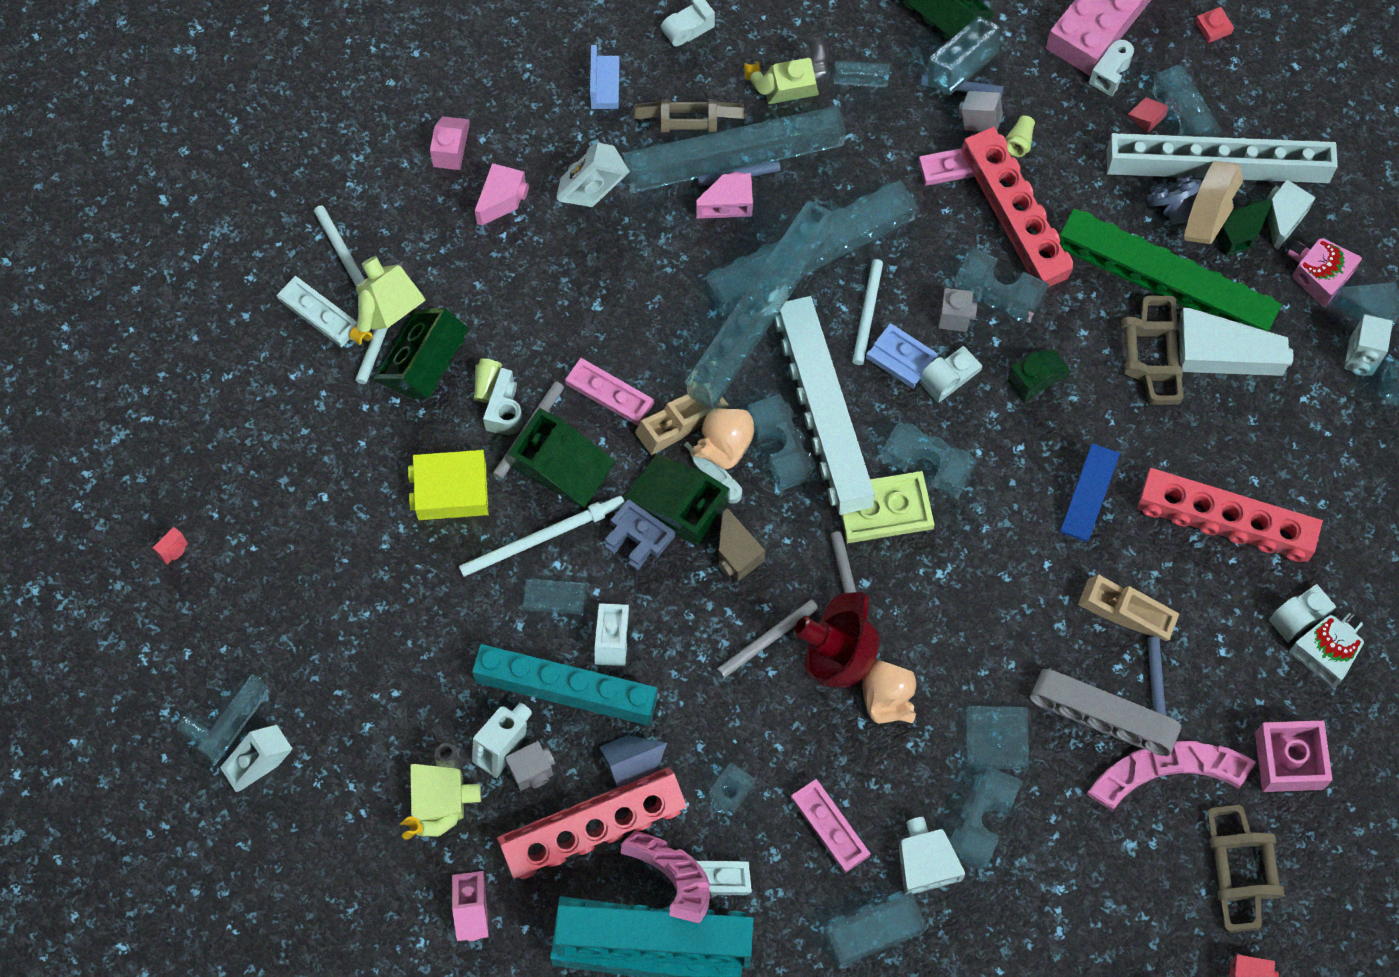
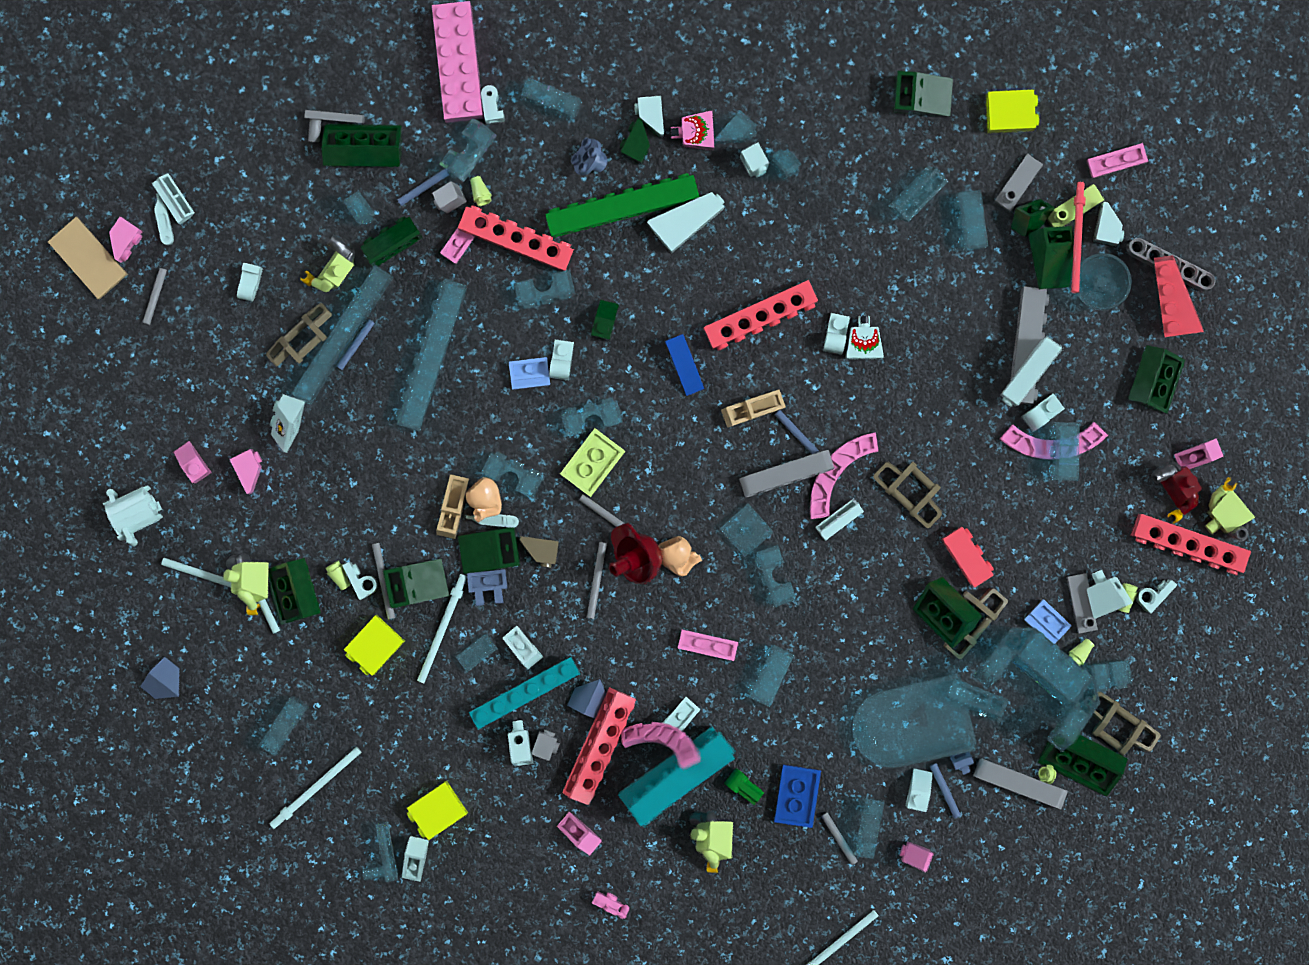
camera: 45 degrees left, 20 degrees up
coral plate [153,527,188,565] -> none
light aqua tile [276,276,357,348] -> none
yellowish green torso [400,743,481,840] -> none
bright pink plate [565,358,654,426] -> none
light blue panel [590,45,620,109] -> none
clear light blue brick [684,200,835,409] -> none
bright pink slope [696,172,753,219] -> none
clear light blue brick [709,762,756,815] -> none
light aqua brick [774,296,875,515] -> none
clear light blue tile [833,61,890,87] -> none
light aqua bar [852,259,883,365] -> none
light aqua torso [899,817,965,896] -> none
clear light blue brick [928,16,1001,95] -> none
light grey brick [939,288,977,332] -> none
light aqua brick [1107,133,1338,183] -> none
dark tan bar [1121,296,1183,405] -> none
coral slope [1127,97,1169,133] -> none
tan slope [1184,161,1243,244] -> none
coral plate [1195,7,1234,43] -> none
bright pink brick [1255,721,1332,792] -> none
none -> light aqua container [103,485,163,546]
none -> sand blue slope [141,657,180,699]
none -> clear light blue arch [259,696,309,756]
none -> light aqua bar [269,747,361,829]
none -> clear light blue slope [343,191,375,225]
none -> dark green slope [361,216,423,268]
none -> neon yellow brick [407,781,468,840]
none -> clear light blue arch [439,118,497,182]
none -> light aqua piece [816,498,864,541]

